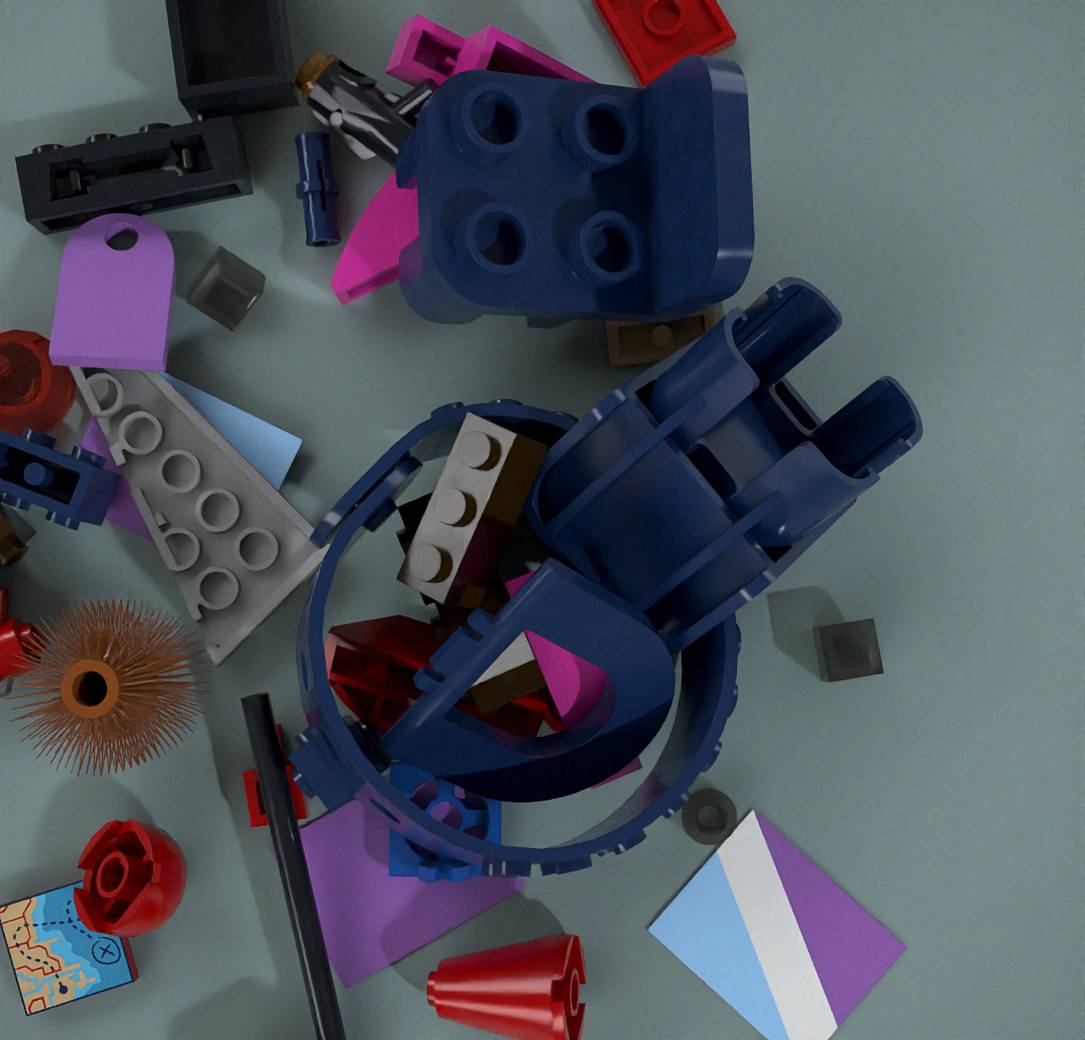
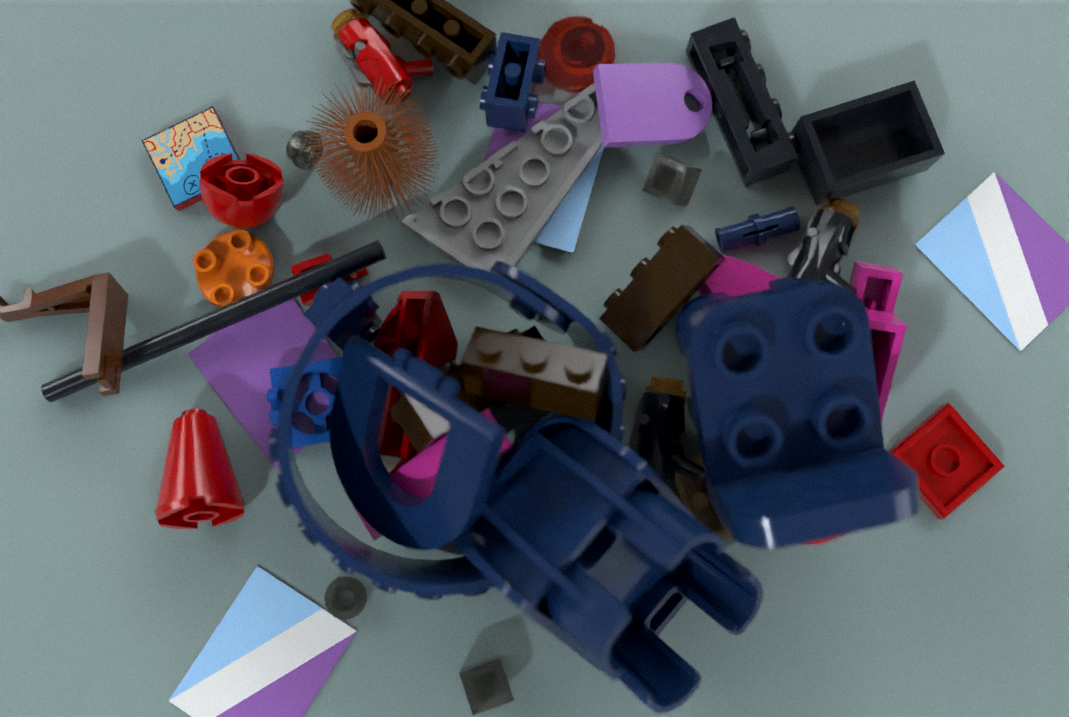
camera: 80 degrees right, 5 degrees down
none -> orange dish [193,229,274,307]
none -> clear smoke plate [286,130,323,170]
none -> dark brown brick [599,224,726,352]
none -> black piece [628,377,705,484]

